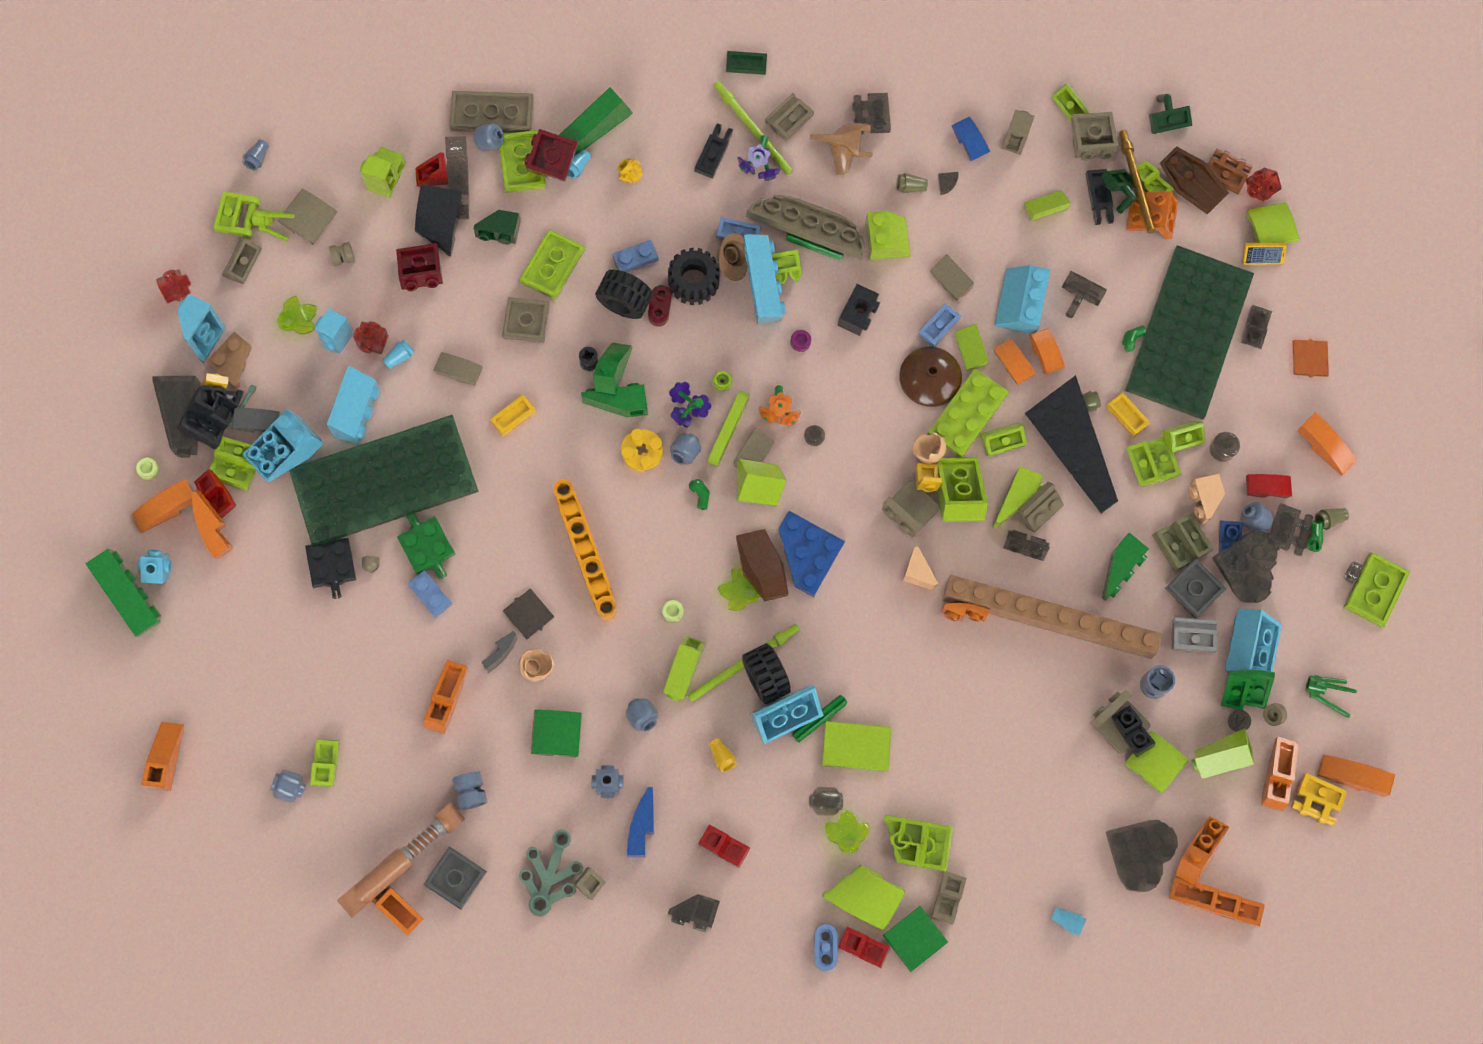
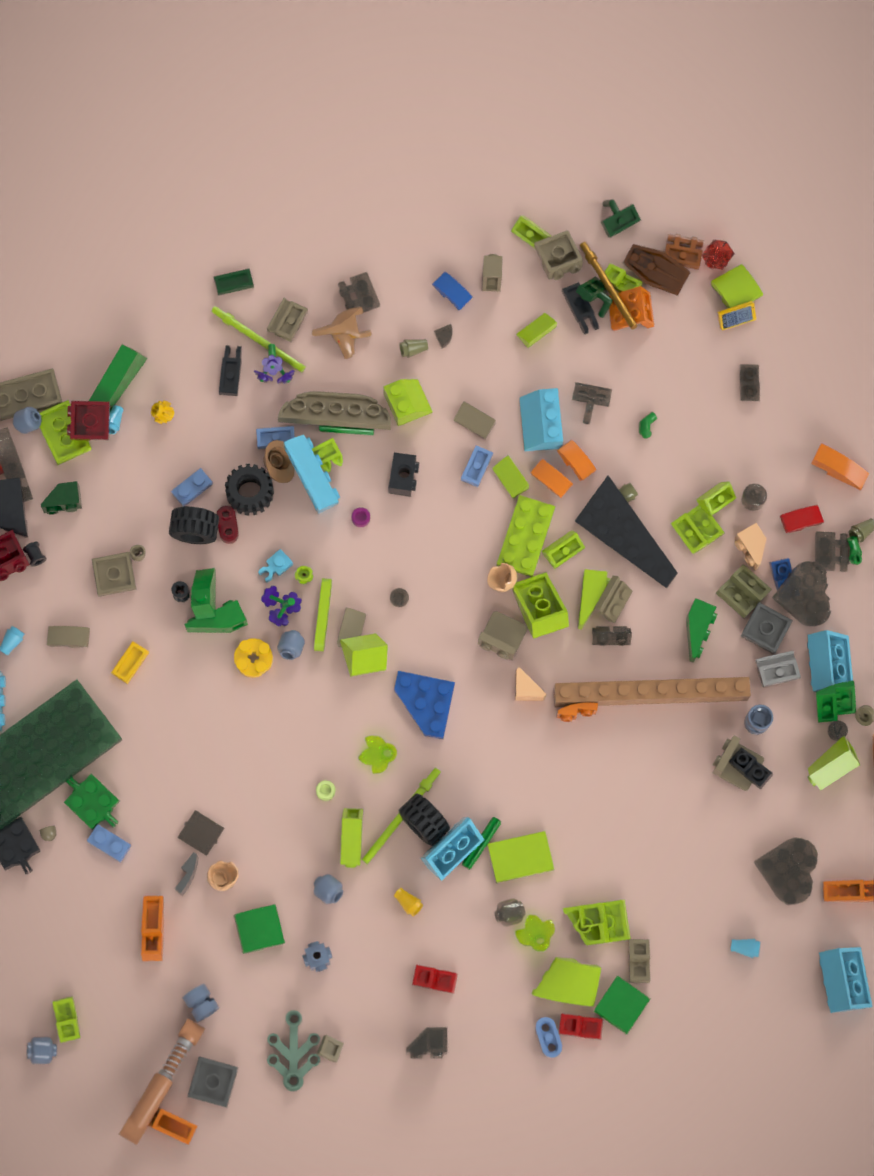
camera: 15 degrees left, 0 degrees up
lime tile [519,229,585,300] -> none
light orange beam [554,479,617,621] -> none
blue slope [627,787,654,858] -> none
green arm [689,479,710,510] -> none
reddish brown piece [736,529,789,602] -> none
orange plant [758,385,801,426] -> none
reddish brown dish [899,347,962,407] -> none
yellow bracket [915,463,942,492] -> none
yellow tile [1106,392,1150,437] -> none
clear green plate [1124,245,1254,420] -> none
lime slope [1125,730,1189,794] -> none
orange slope [1175,816,1229,886] -> none
sand blue head [1241,502,1273,533] -> none
clear orange piece [1293,339,1329,378] -> none
none -> black bush [23,541,47,567]
none -> dark tan hinge [130,545,146,562]
none -> medium azure plate [258,549,293,583]
none -> medium azure slope [819,947,873,1013]

